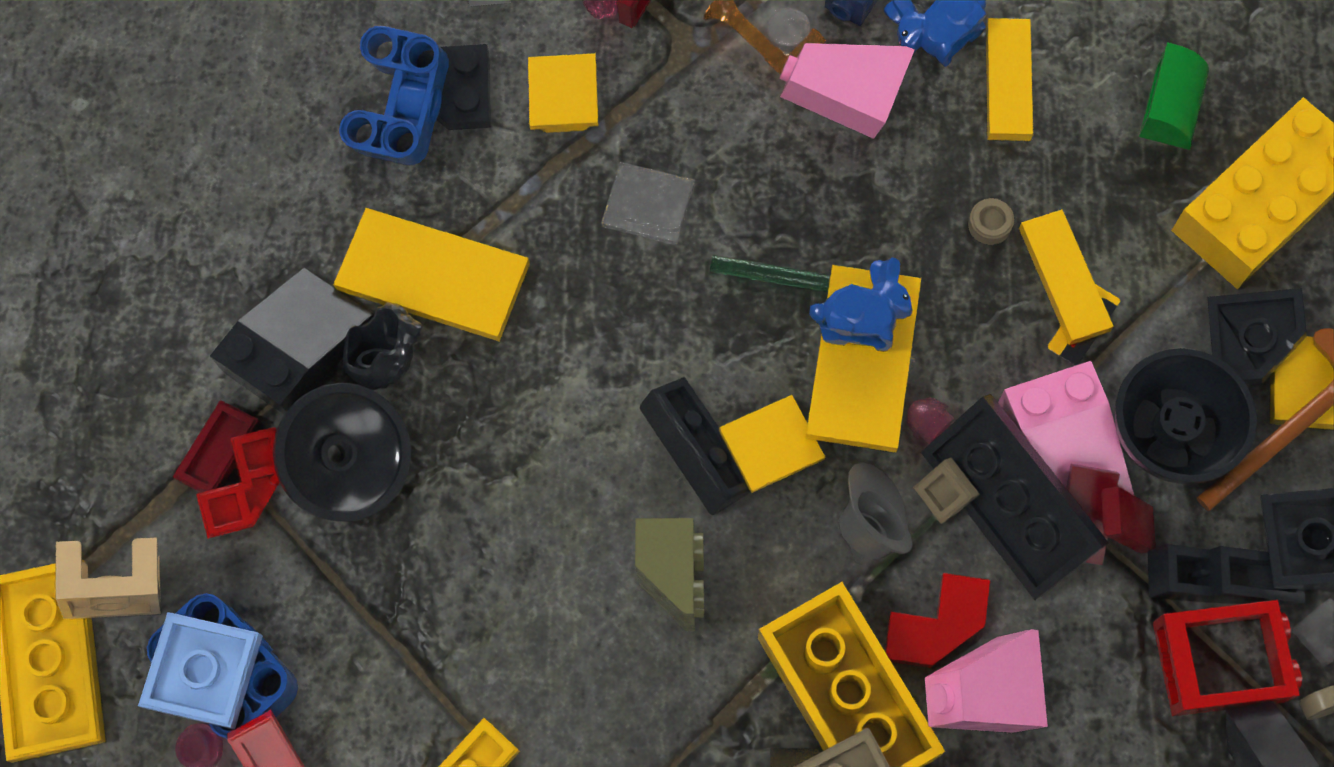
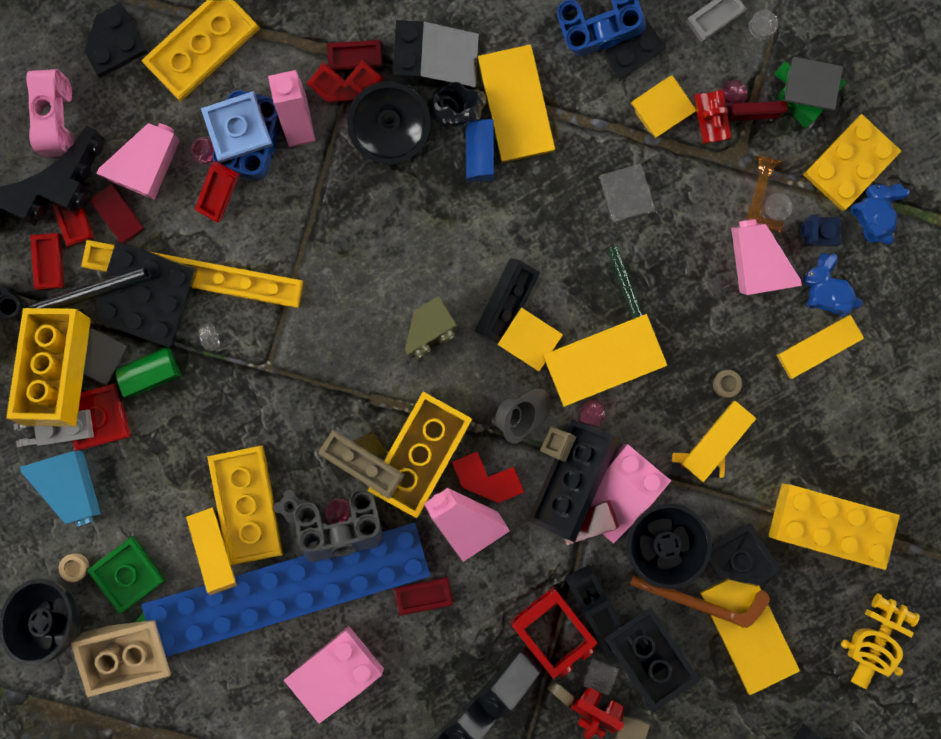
camera: 50 degrees right, 15 degrees up
tan panel [56,538,161,619] -> none
blue animal [809,257,913,351] -> none
dark red tile [1101,487,1156,554] -> none
green brick [1139,42,1209,150] -> none
none -> bright pink slope [268,70,316,147]
none -> blue brick [465,119,494,181]
none -> red hips [694,89,732,144]

